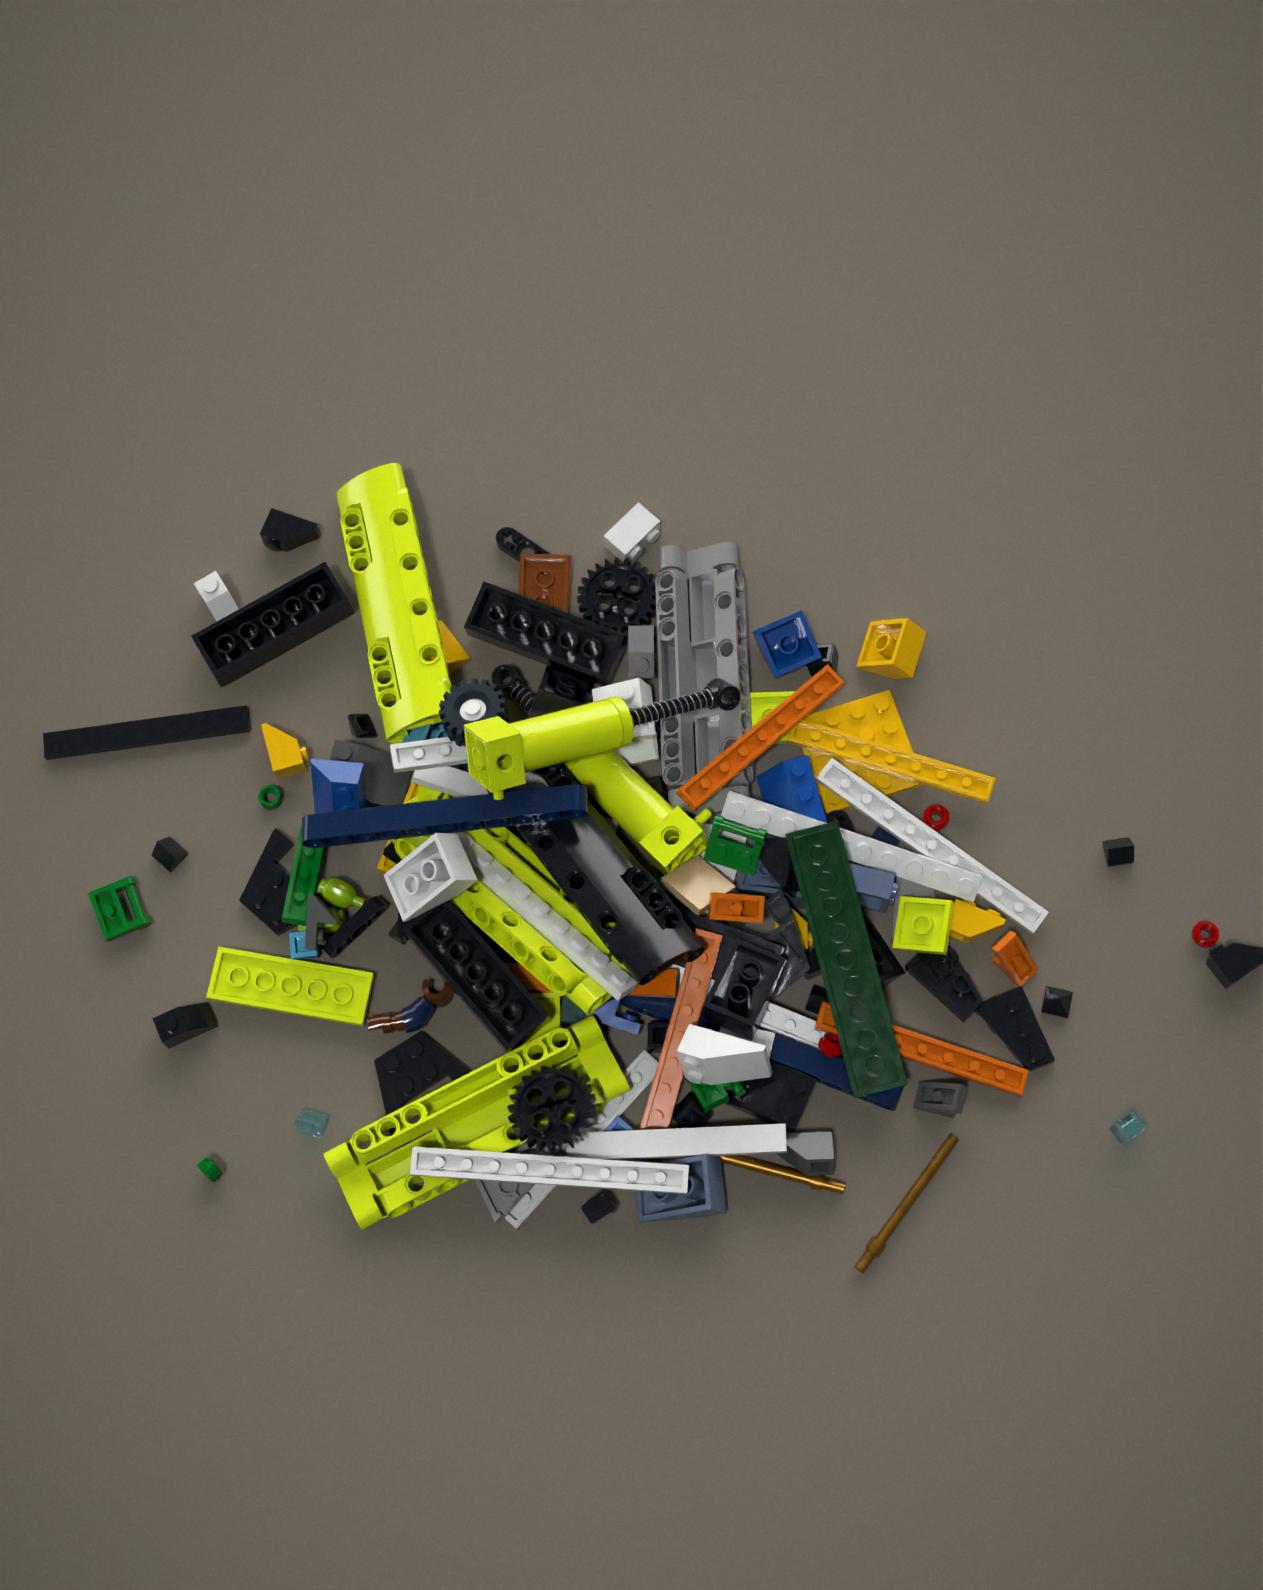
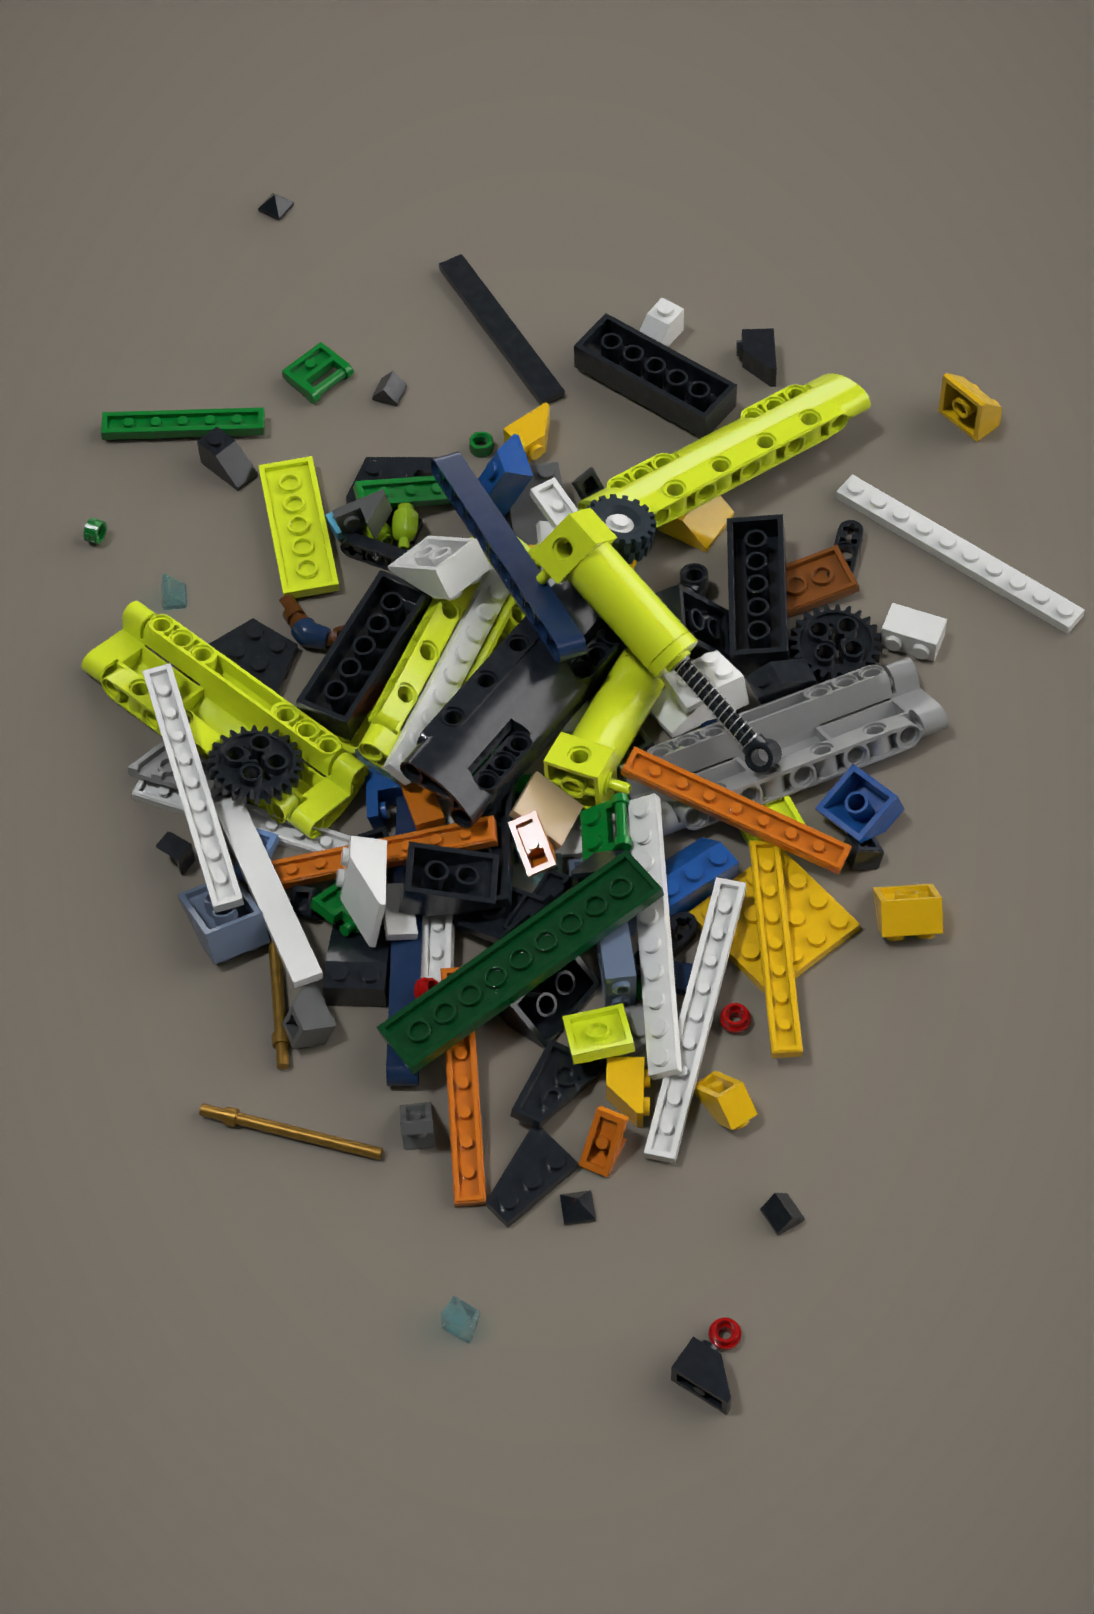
camera: 65 degrees right, 15 degrees down
none -> green plate [101,407,265,440]
none -> yellow slope [694,1070,758,1130]
none -> white plate [836,474,1085,634]
none -> yellow slope [938,373,1002,442]

